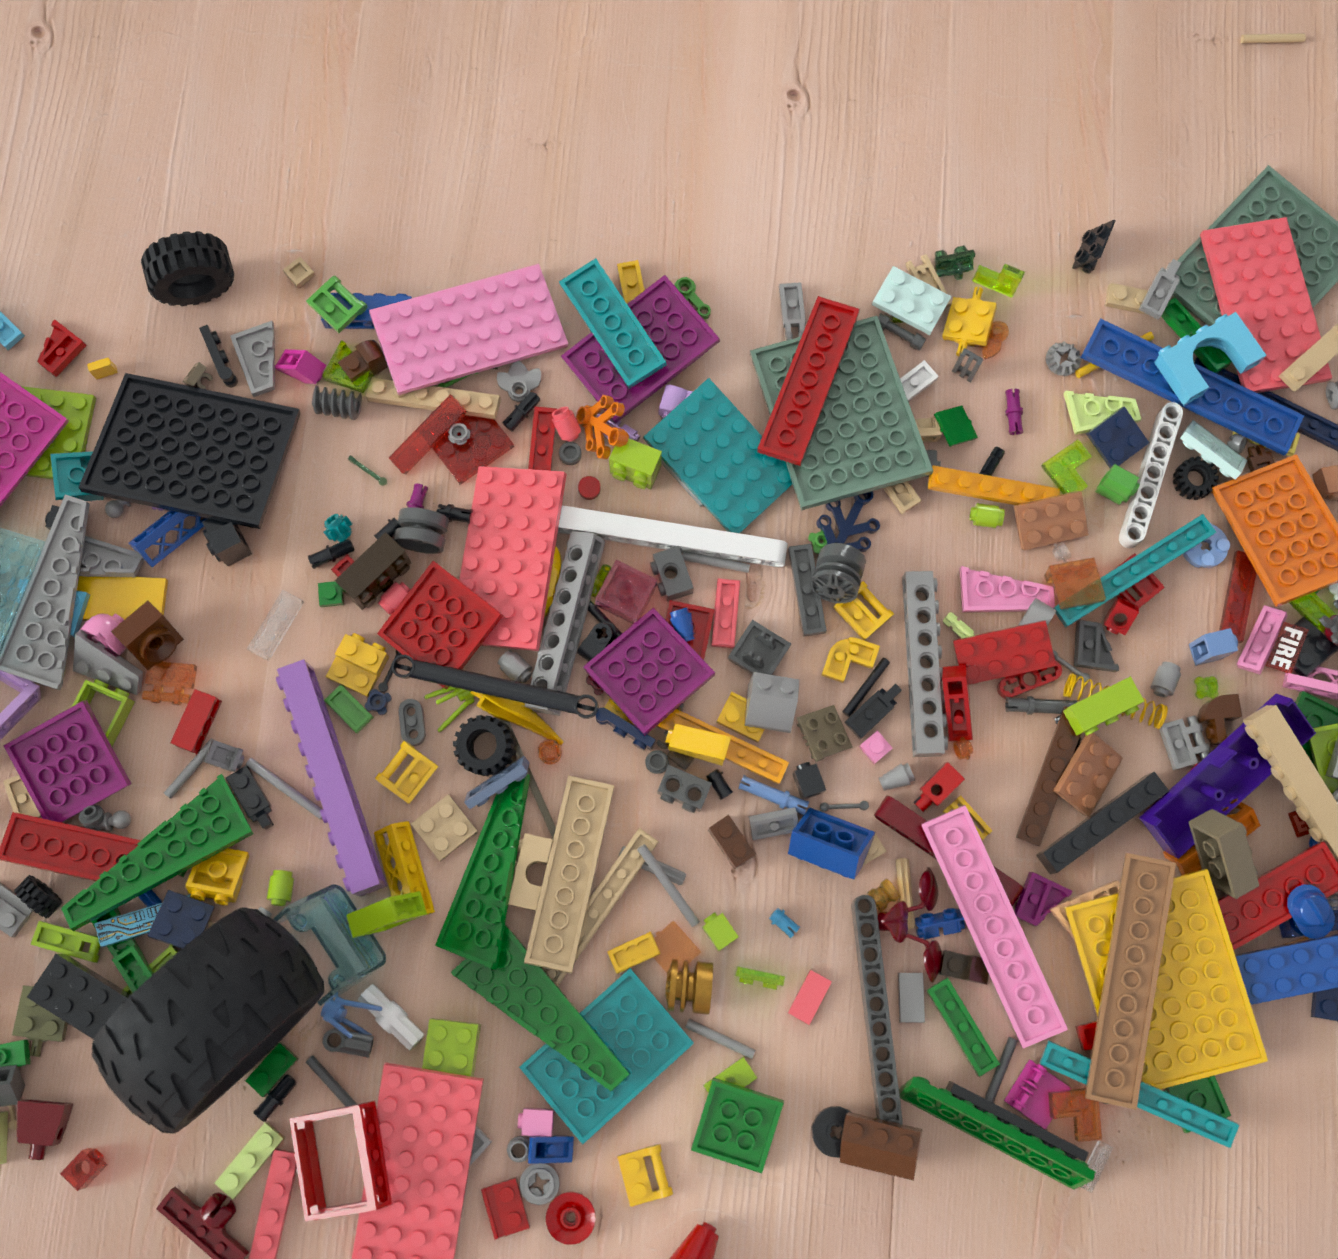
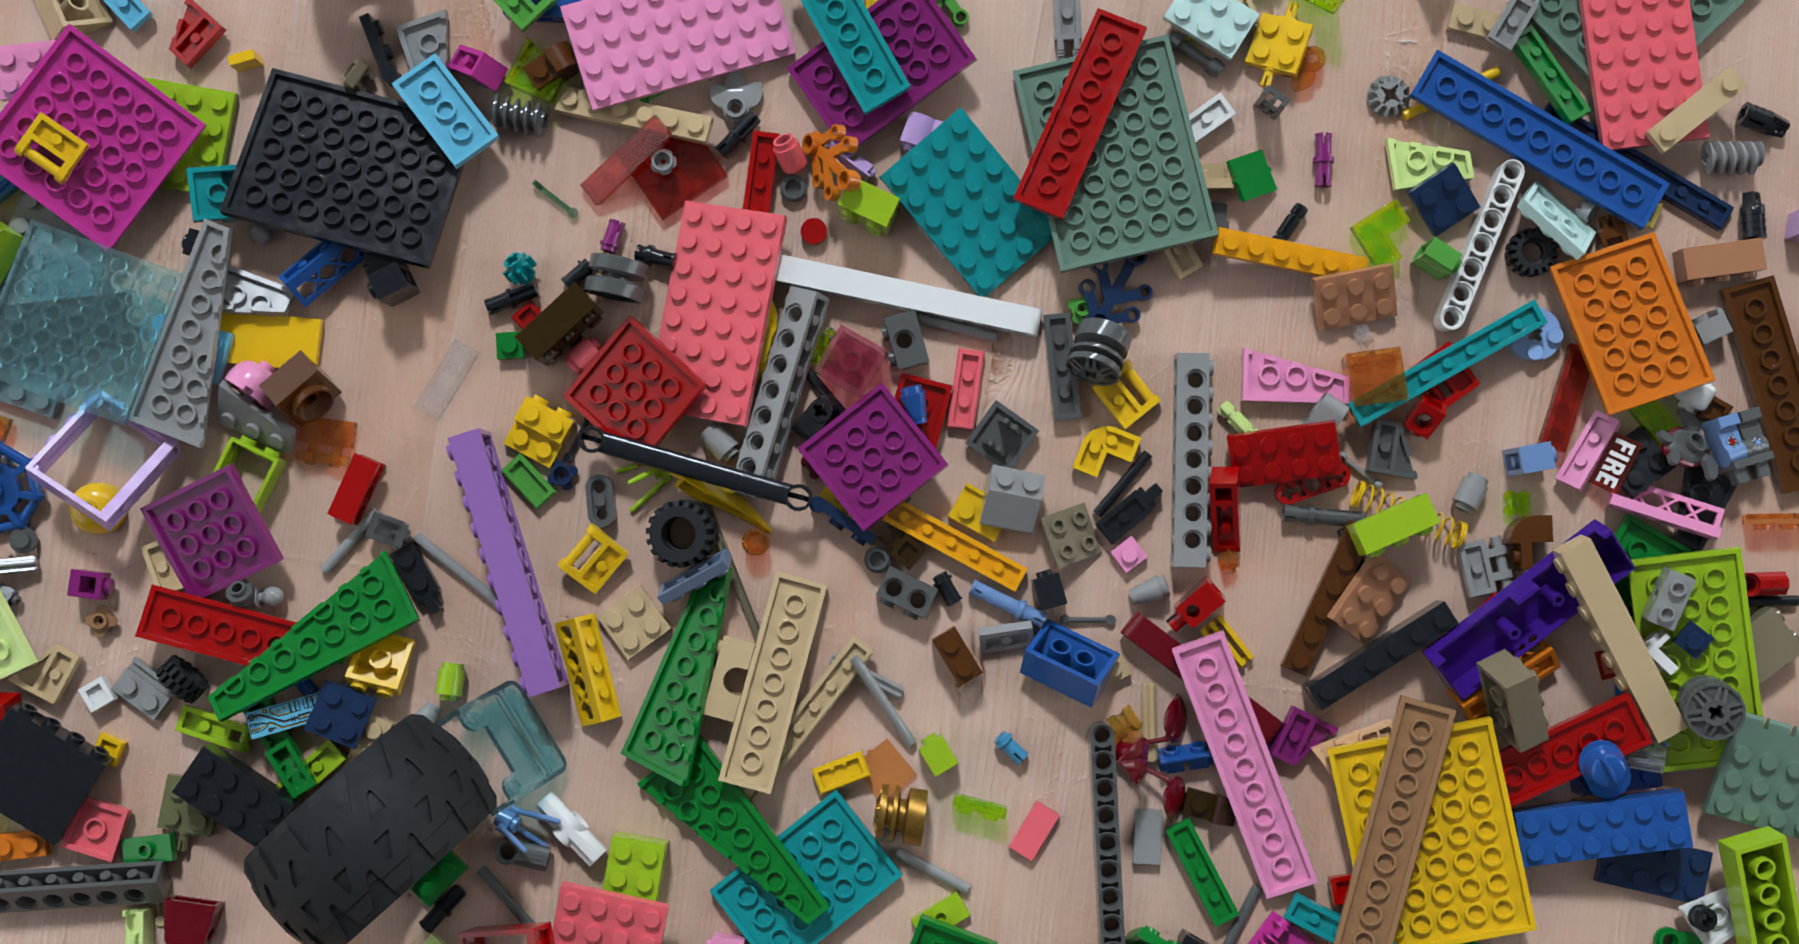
camera: 10 degrees right, 10 degrees up
lime window [346,891,427,938] -> none
yellow slope [665,724,731,766] -> none
lime brick [969,503,1005,528] -> none
medium azure arch [1154,312,1266,406] -> none
none -> medium azure plate [391,53,500,169]

